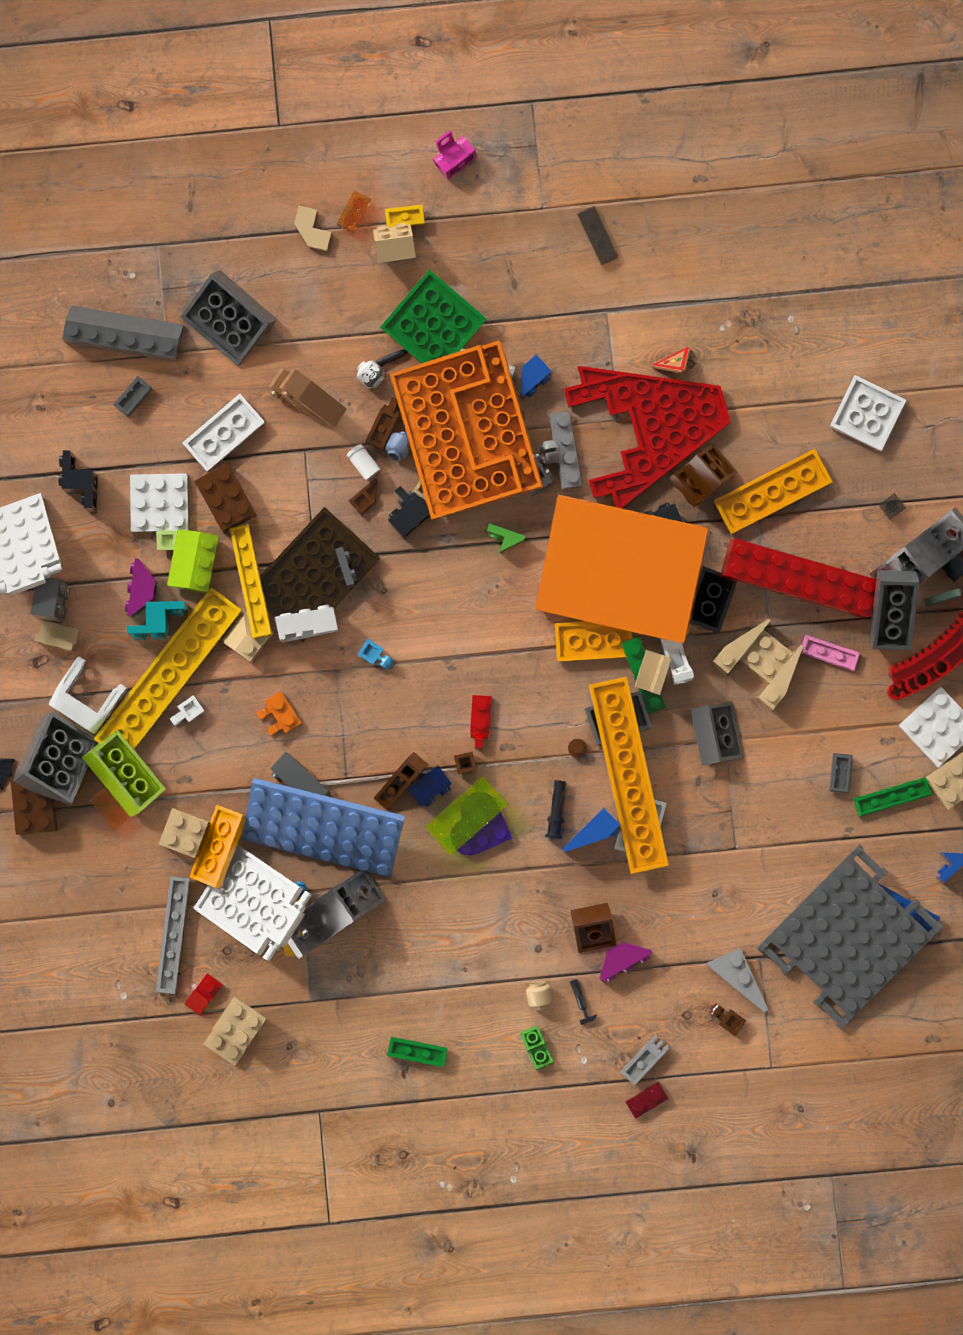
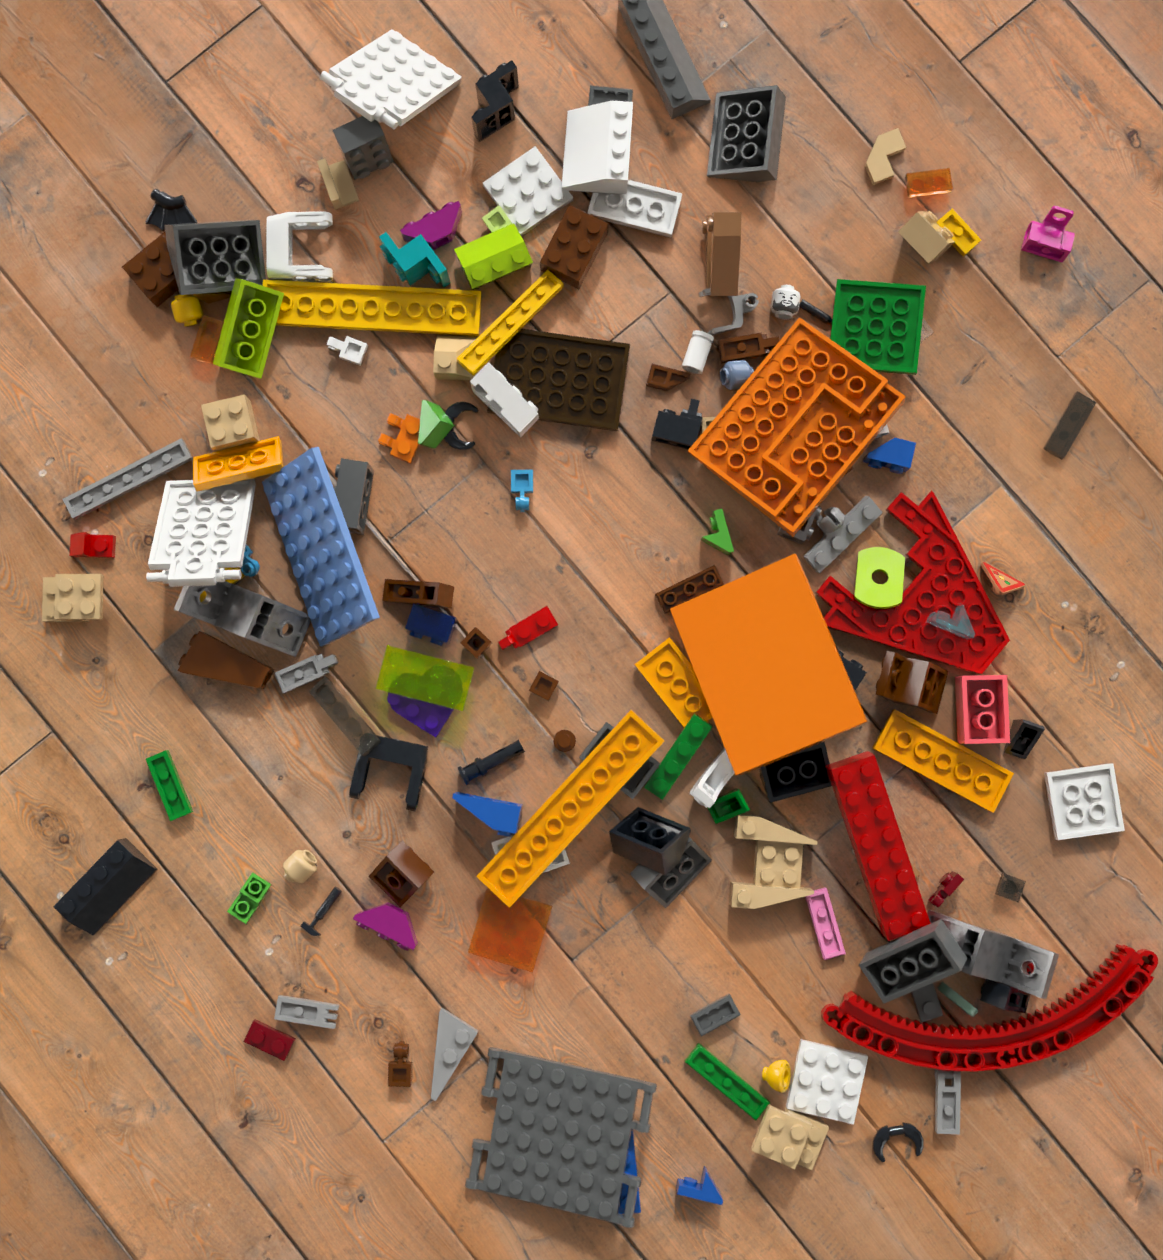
camera: 60 degrees right, 0 degrees up
dark grey plate [335,547,357,589] -> none
tan panel [634,650,672,695] -> none
none -> black slope [53,838,157,935]
none -> yellow head [171,294,203,327]
none -> reddish brown slope [177,631,275,689]
none -> light grey hinge [274,654,339,694]
none -> clear smoke plate [309,676,382,757]
none -> black connector [349,733,428,812]
none -> bright green slope [418,400,454,448]
none -> black piece [444,402,478,450]
none -> clear orange plate [468,887,552,973]
none -> reddish brown plate [529,671,559,701]
none -> white slope [562,101,633,194]
none -> black slope [609,807,691,875]
none -> reddish brown tile [655,565,724,614]
none -> light grey piece [699,288,759,335]
none -> green slope [707,788,750,824]
none -> yellow brick [762,1060,791,1093]
none -> piece [854,547,905,609]
none -> dark grey plate [911,983,943,1022]
none -> clear light blue slope [926,605,975,640]
none -> dark red plate [928,871,965,908]
none -> coral brick [955,675,1010,744]
none -> black slope [1004,719,1045,760]

